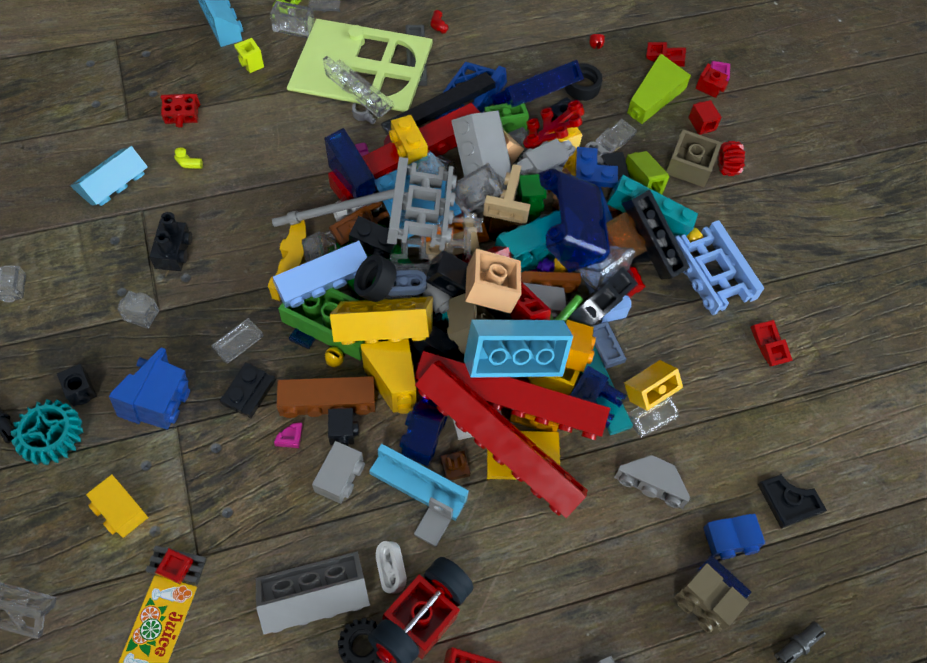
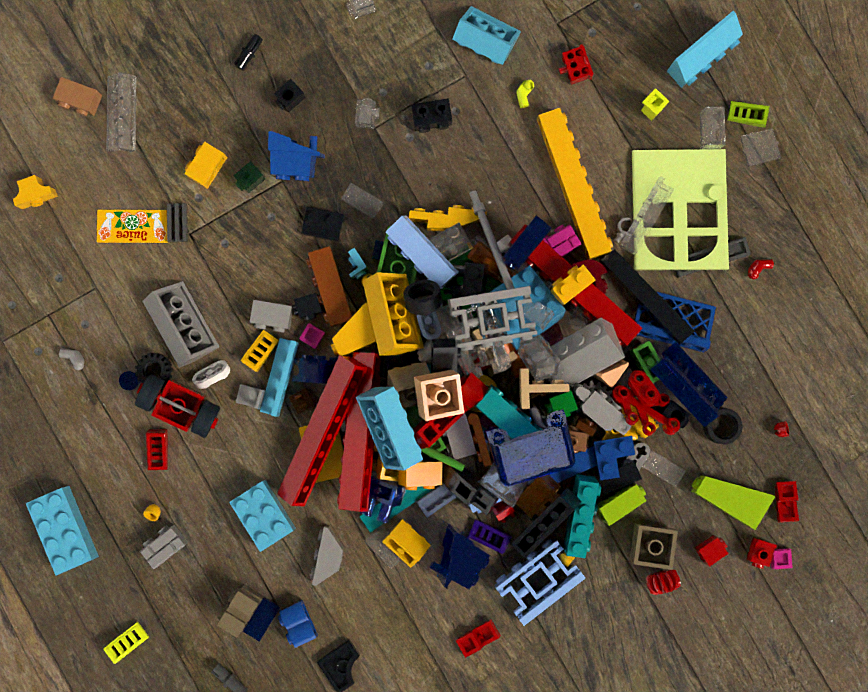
camera: 75 degrees right, 25 degrees up
teal gear [11,399,84,466] -> none
red tile [155,548,194,585] -> none
dark pink tile [274,423,303,448] -> none
none -> medium azure brick [229,480,296,552]
none -> clear green brick [233,161,266,193]
none -> yellow slope [240,330,279,372]
none -> dark pink tile [299,323,325,349]
none -> medium azure bracket [348,248,368,279]
none -> clear blue piece [429,524,490,590]
none -> dark purple slope [468,519,512,554]
none -> yellow brick [537,108,613,260]
none -> red plate [628,370,660,407]

